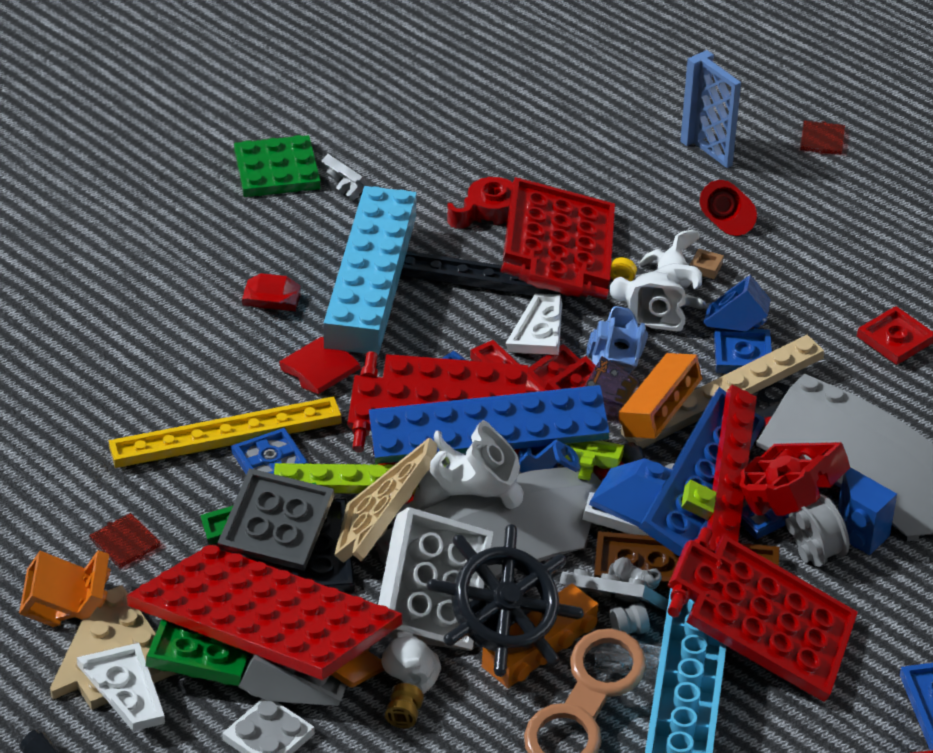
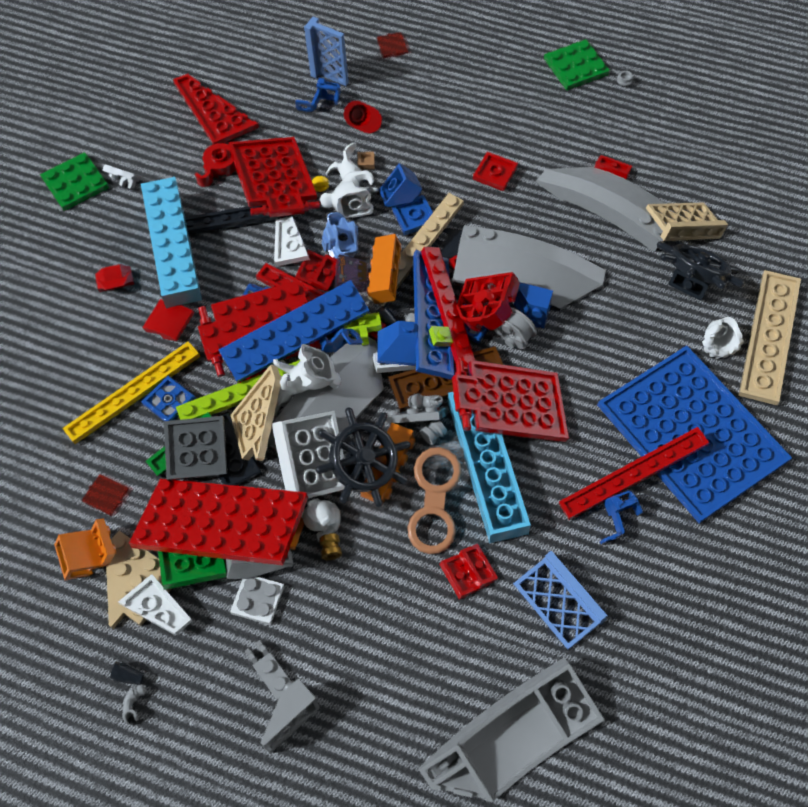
camera: 20 degrees left, 20 degrees up
none -> red wing [173,73,259,144]
none -> blue piece [295,78,341,112]

